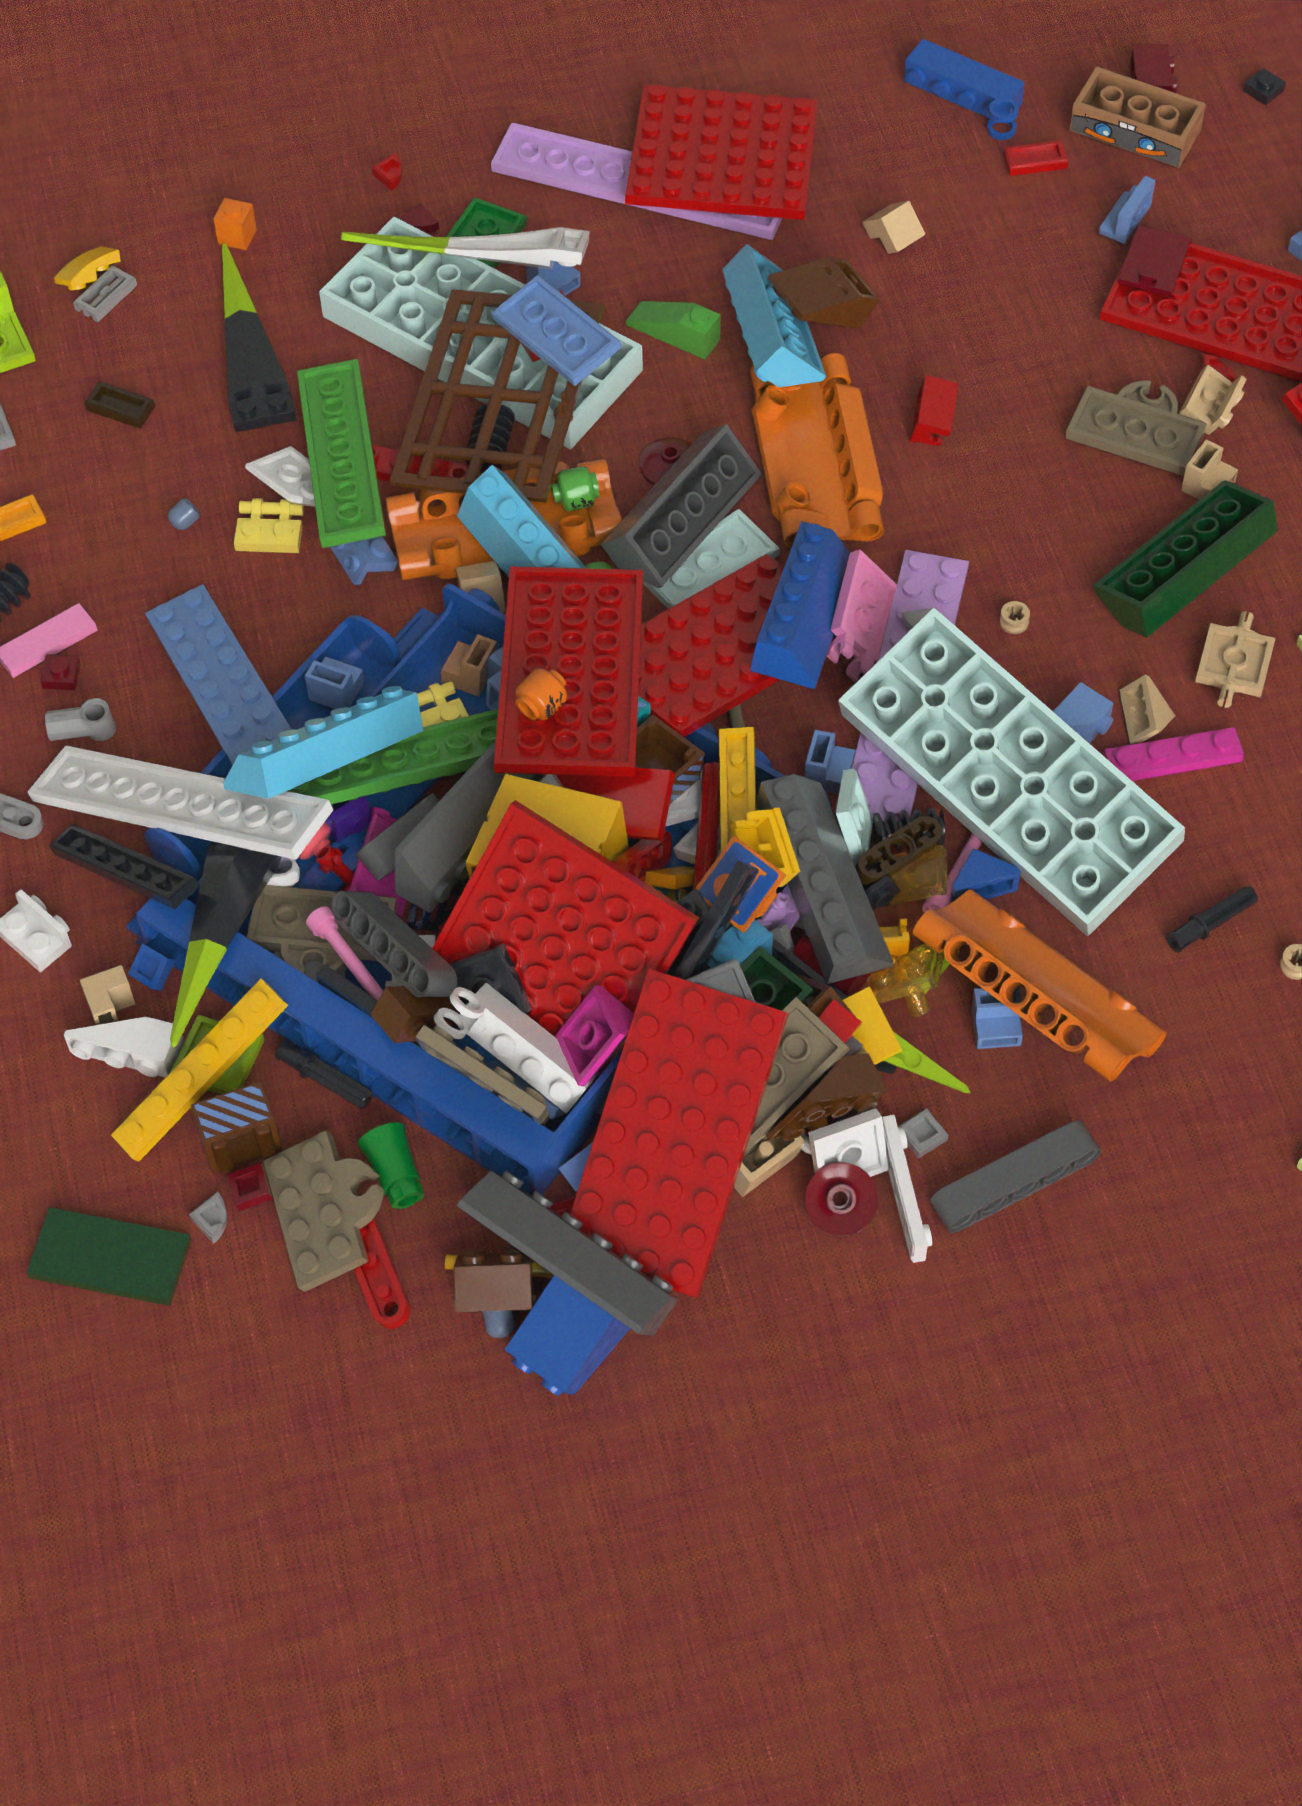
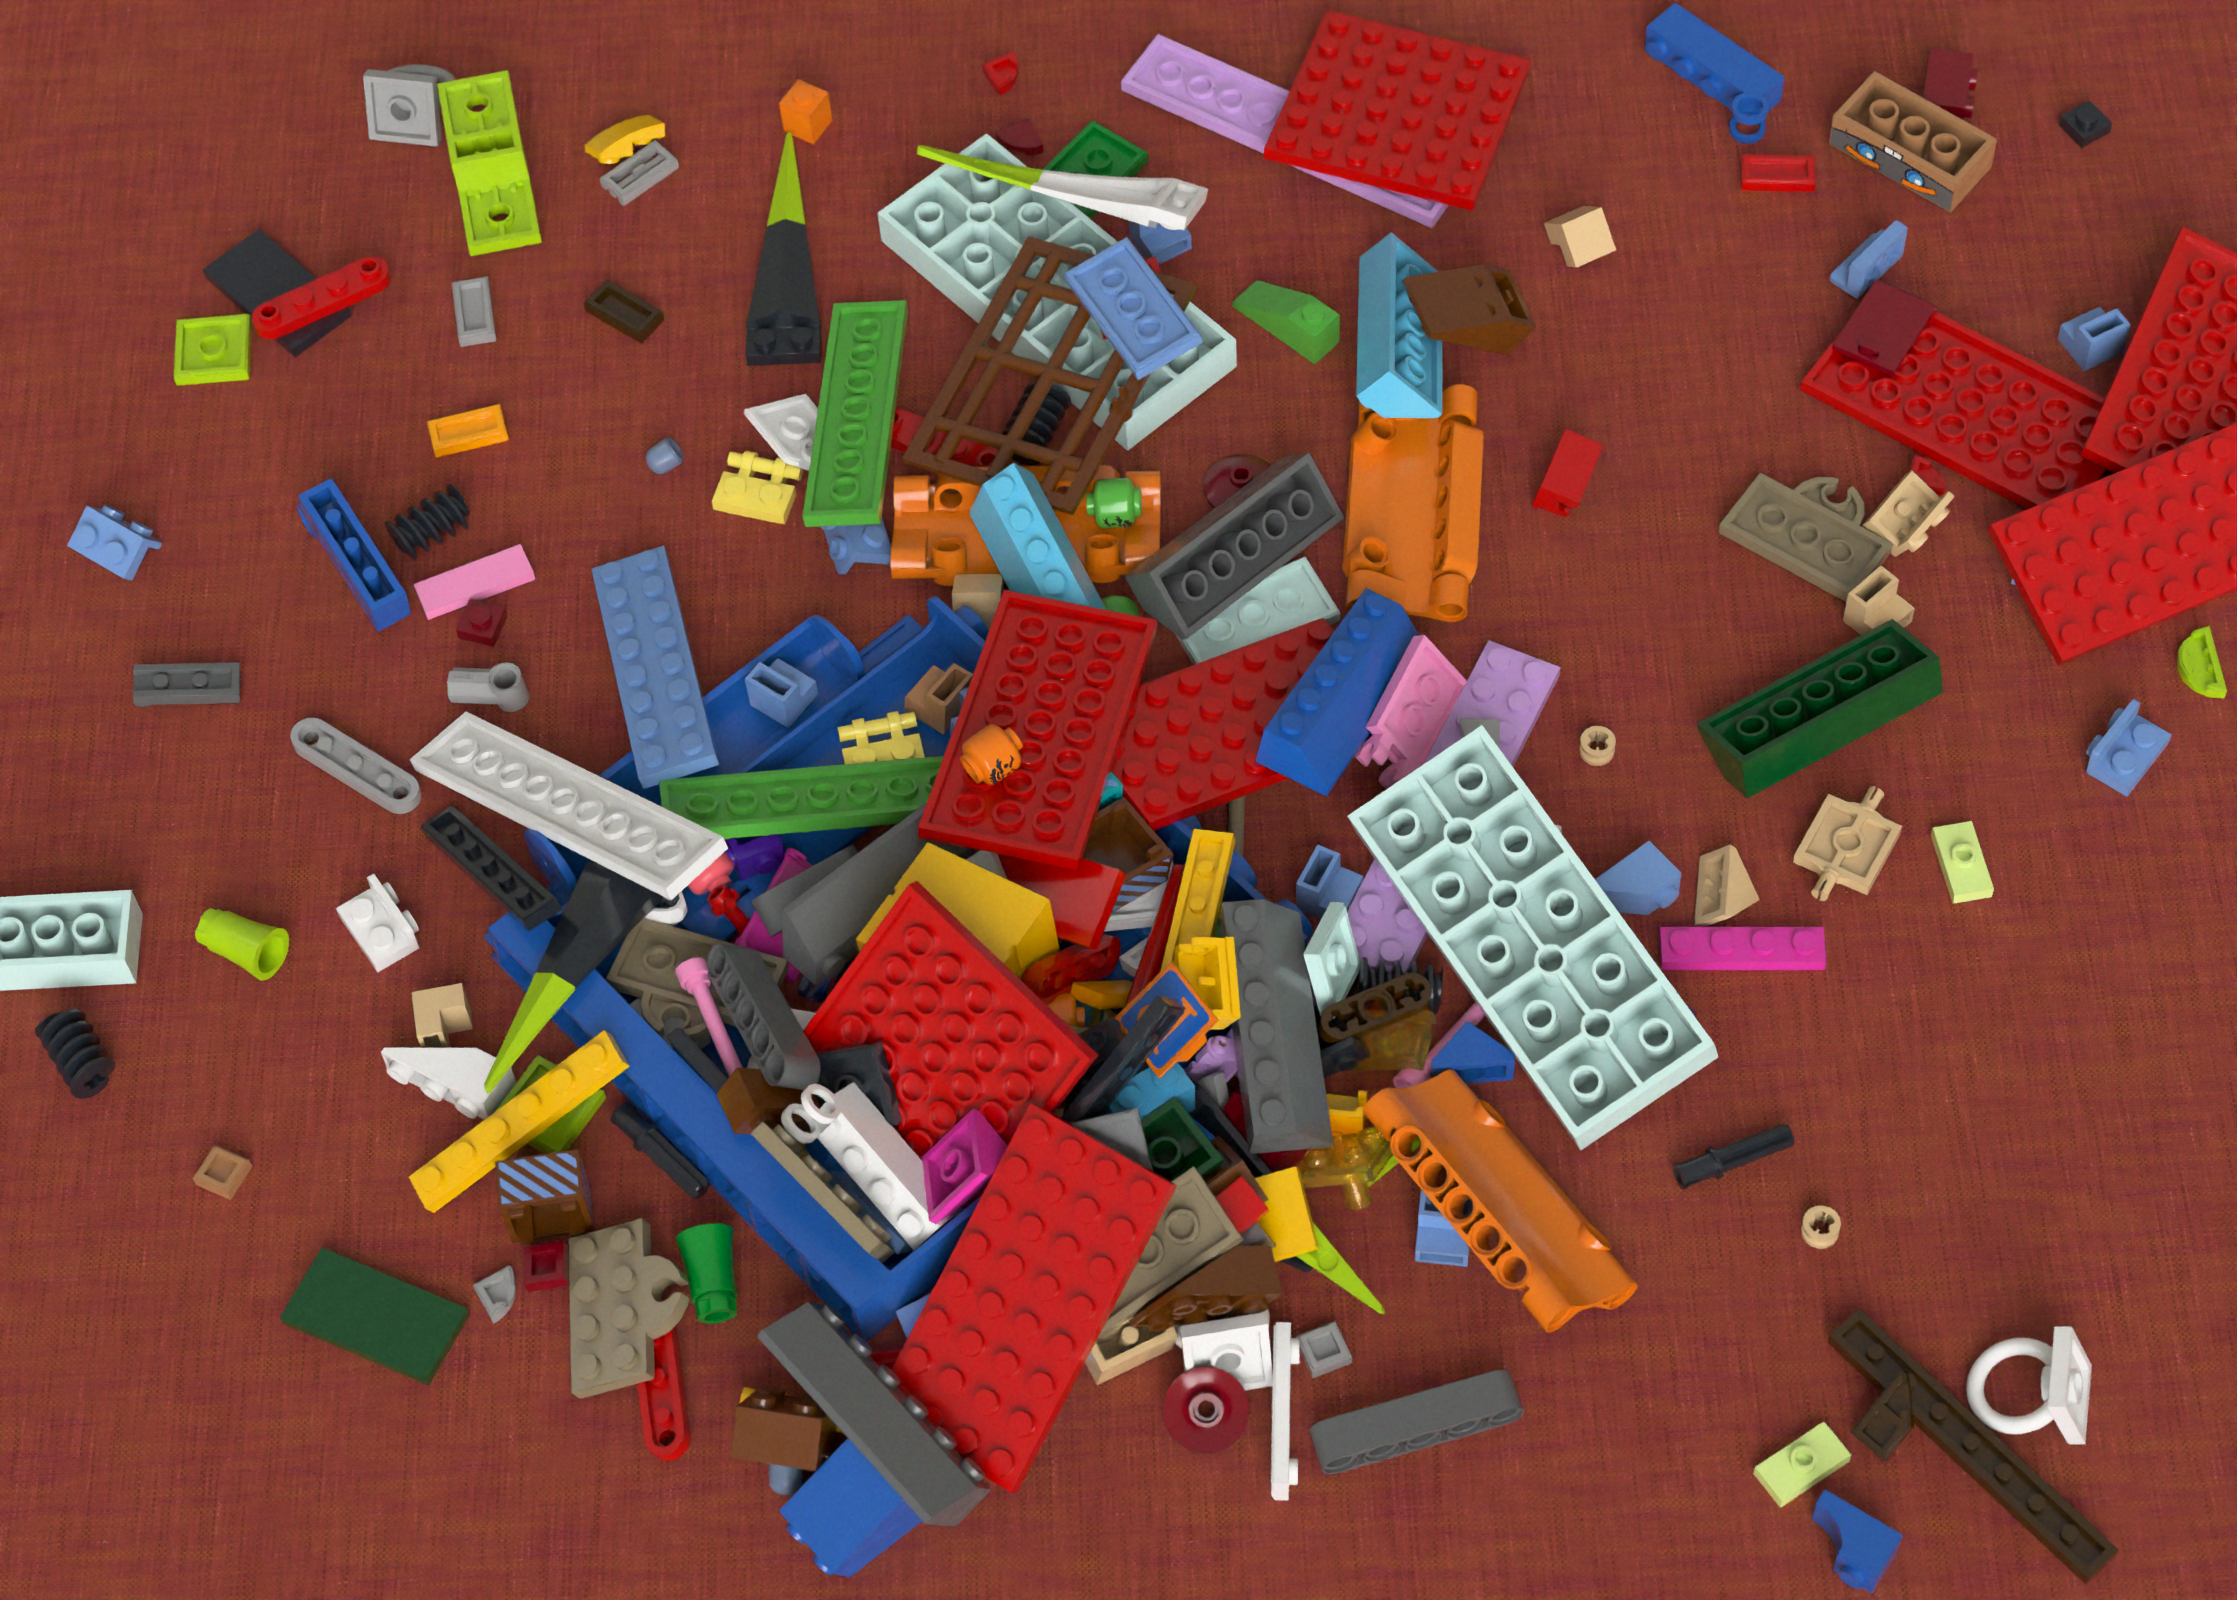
camera: 15 degrees right, 0 degrees up
blue plate [128,943,176,991] -> none
medium azure slope [223,686,423,799] -> none

